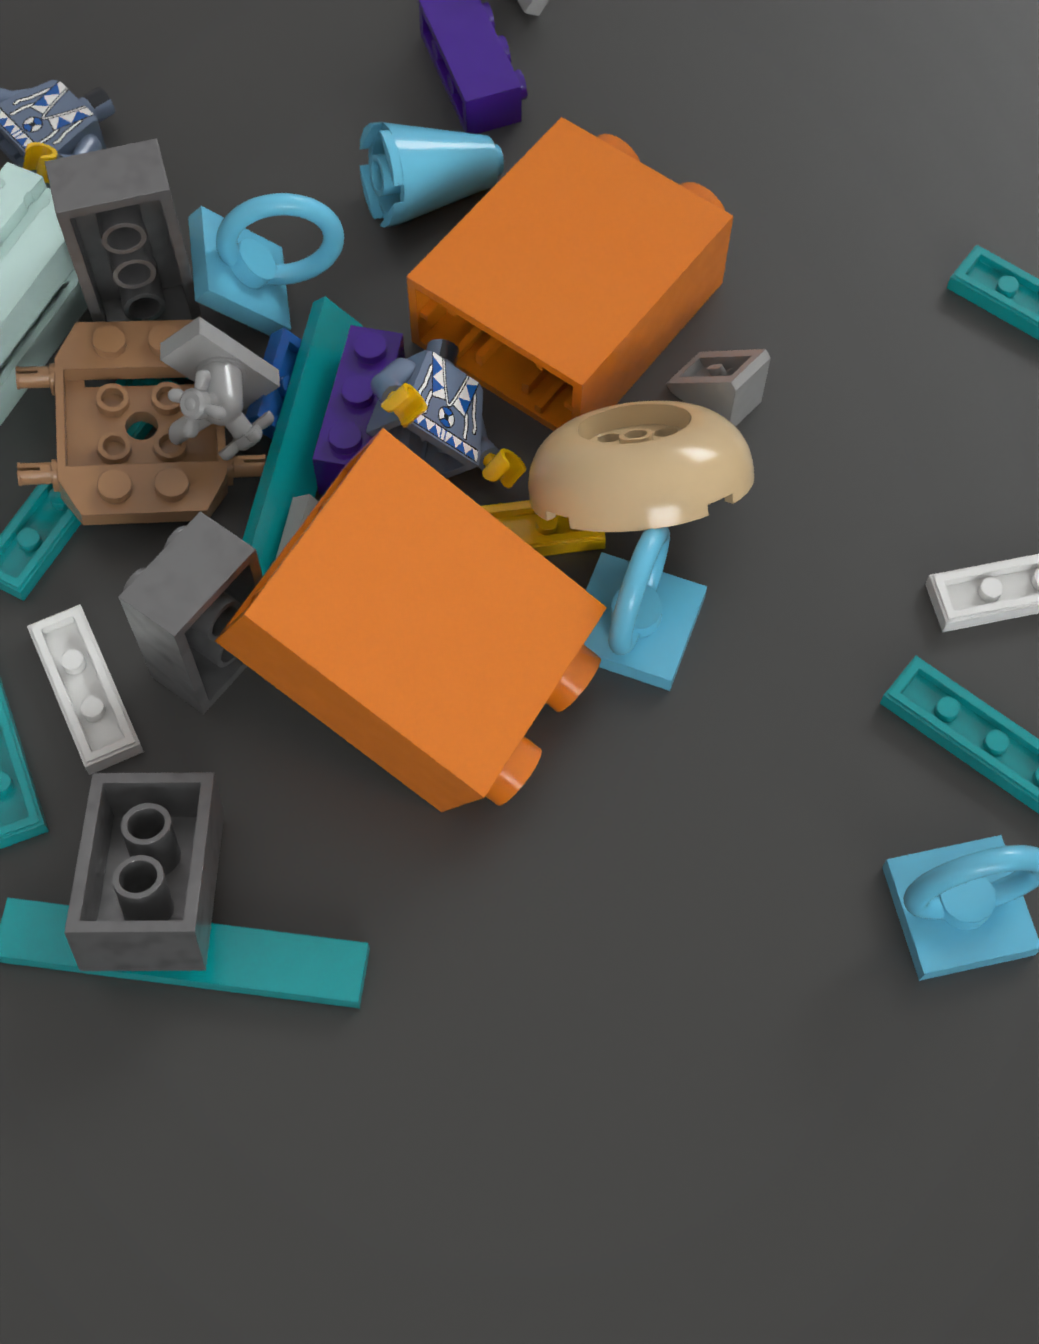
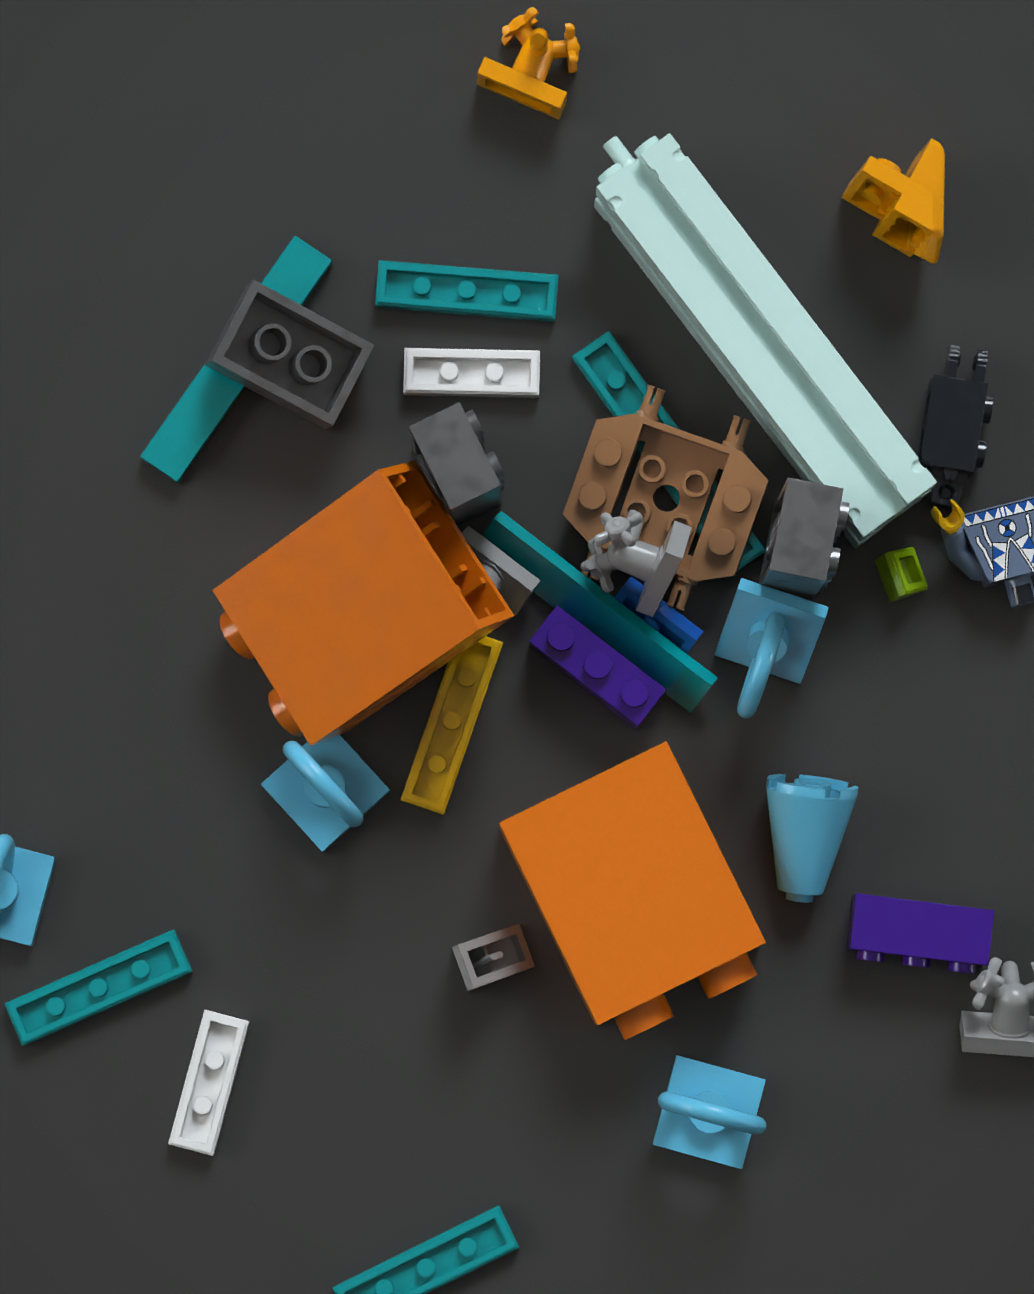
camera: 115 degrees right, 20 degrees up
torso [366,339,526,489] -> none
tan brick [528,401,754,532] -> none
none -> medium azure tile [652,1055,767,1169]

